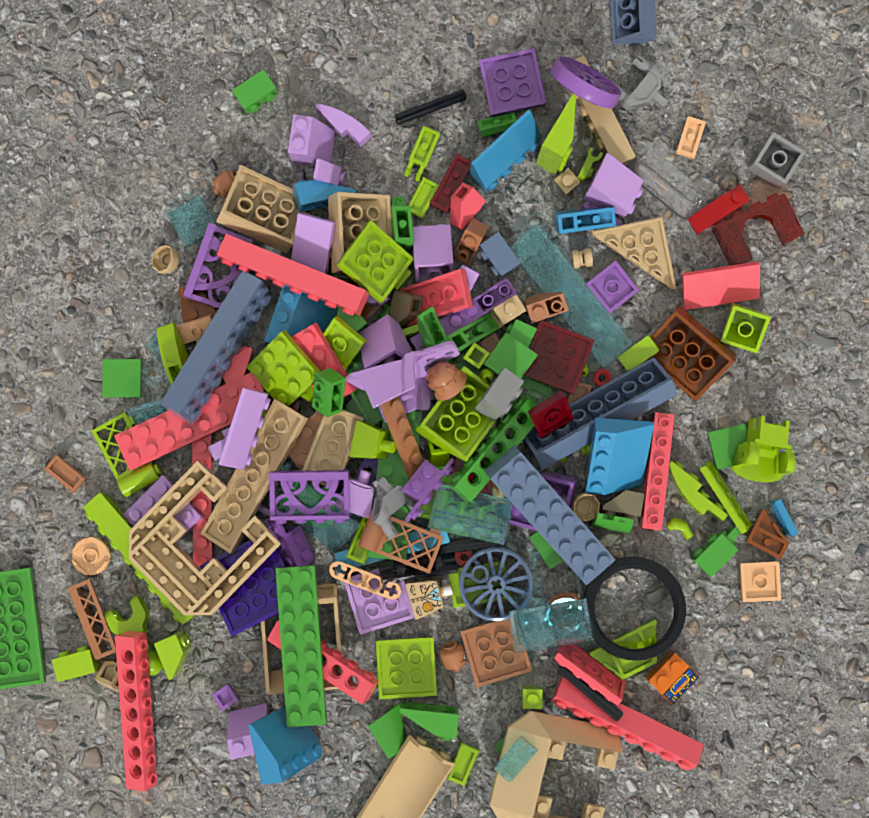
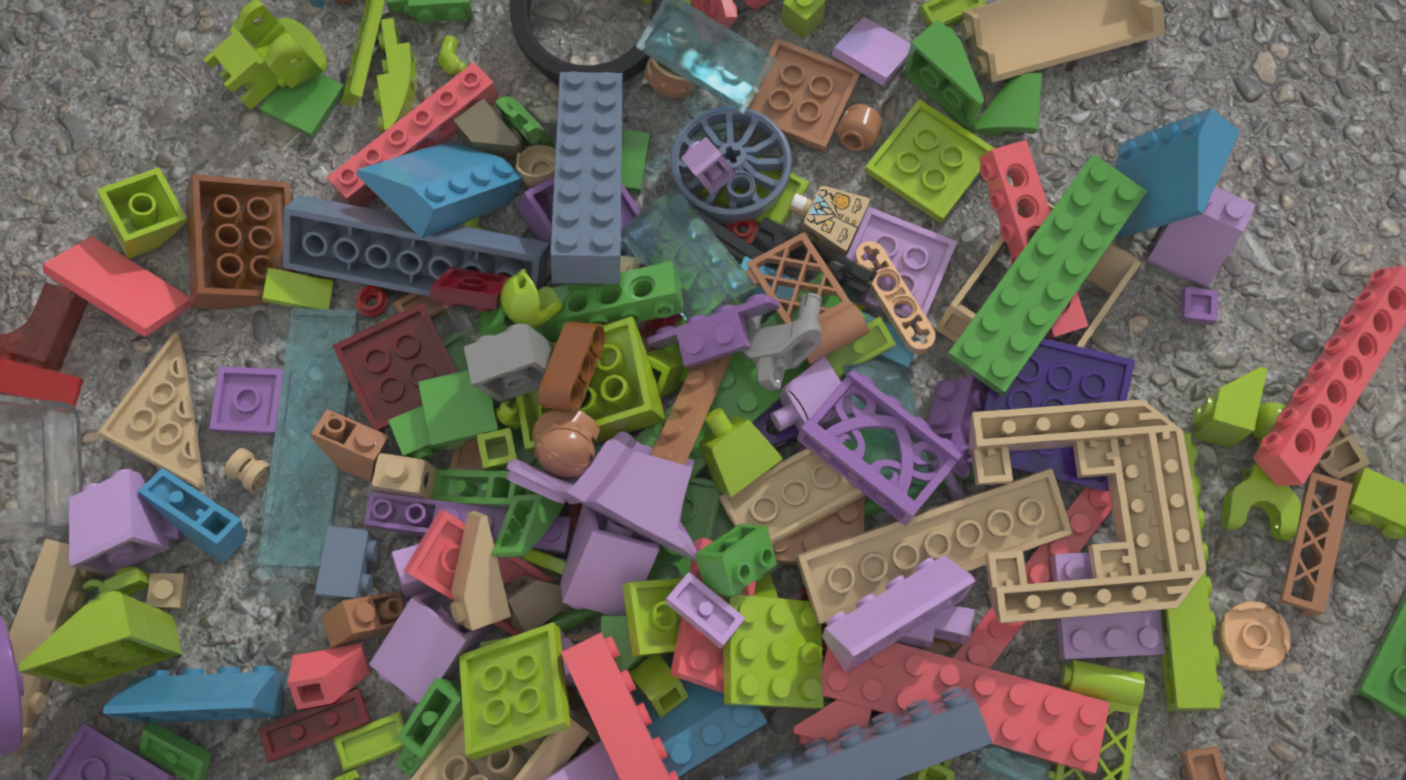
camera: 140 degrees left, 15 degrees down
none -> tan slope [450,511,511,631]
none -> lime helmet [500,269,563,328]
none -> dark orange beam [538,321,605,411]
none -> lime brick [629,654,689,719]
none -> lavender plate [665,572,745,649]
none -> lavender slope [681,137,737,195]
none -> lavender tile [832,17,910,86]

